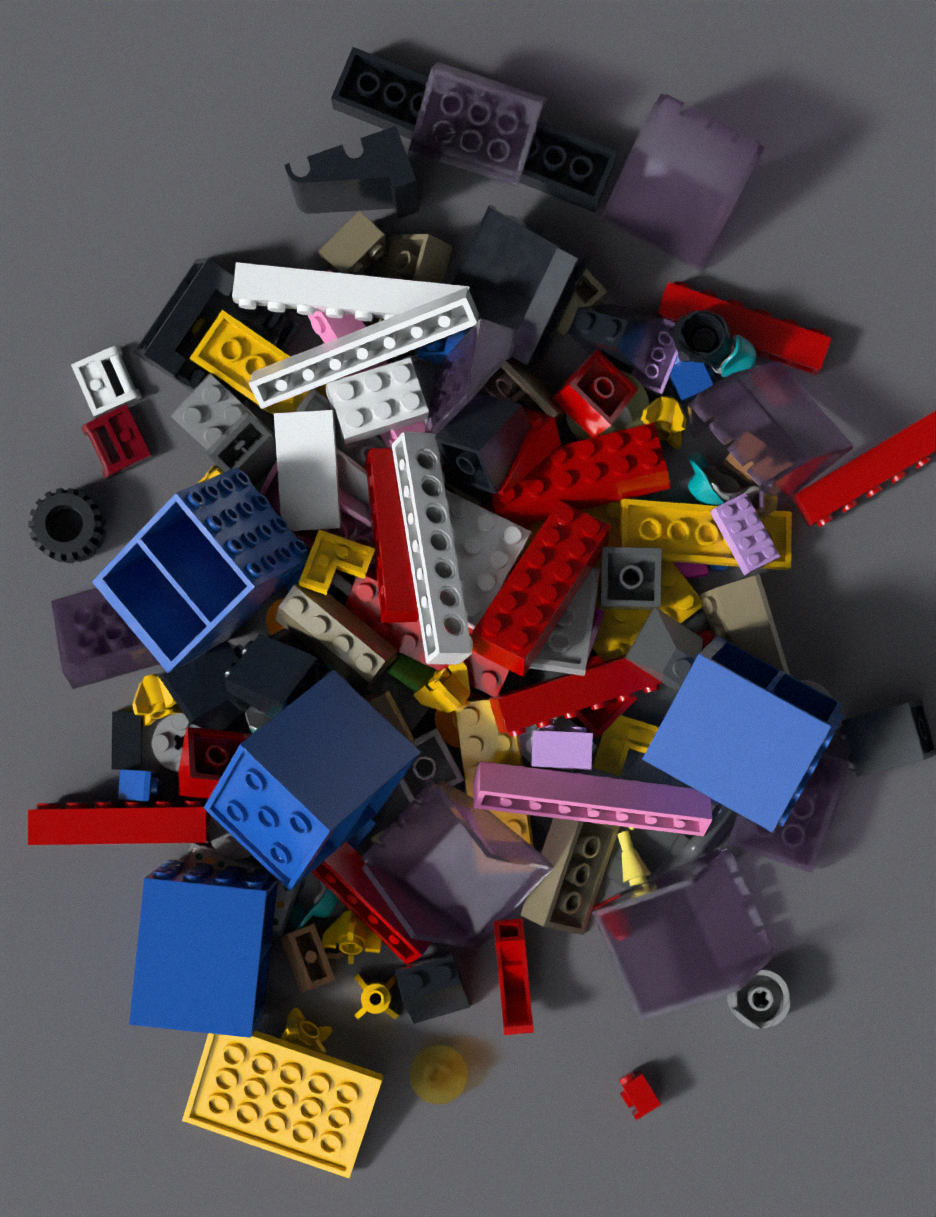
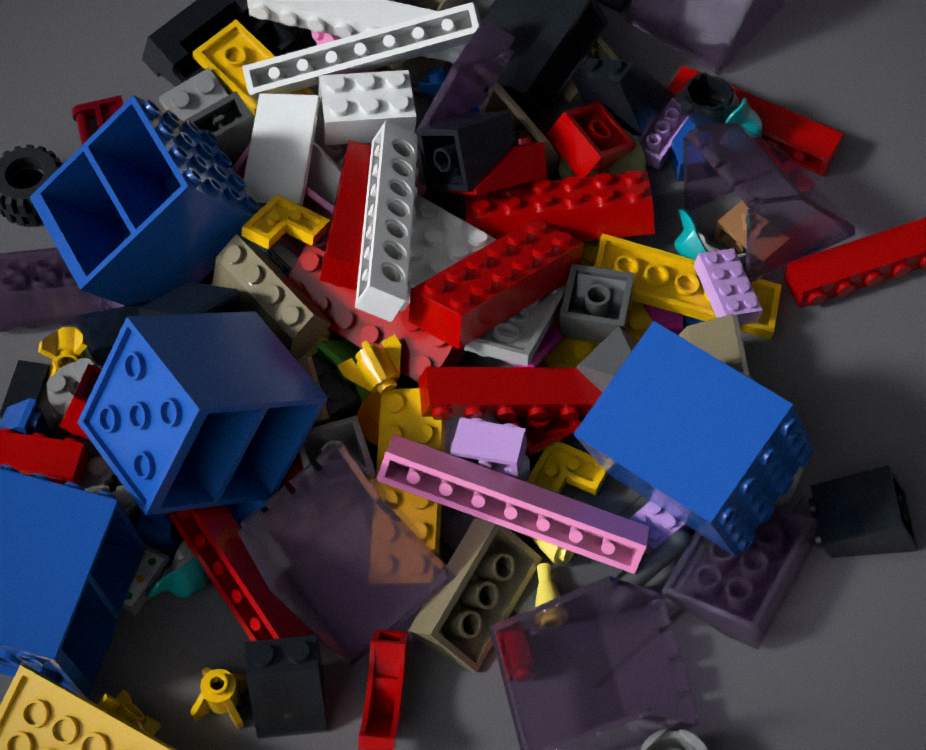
camera: 10 degrees right, 25 degrees down
white plate [71,345,142,418] -> none
medium nougat brick [280,924,345,994] -> none
yellow brick [322,910,381,964] -> none
yellow brick [641,396,687,449] -> none

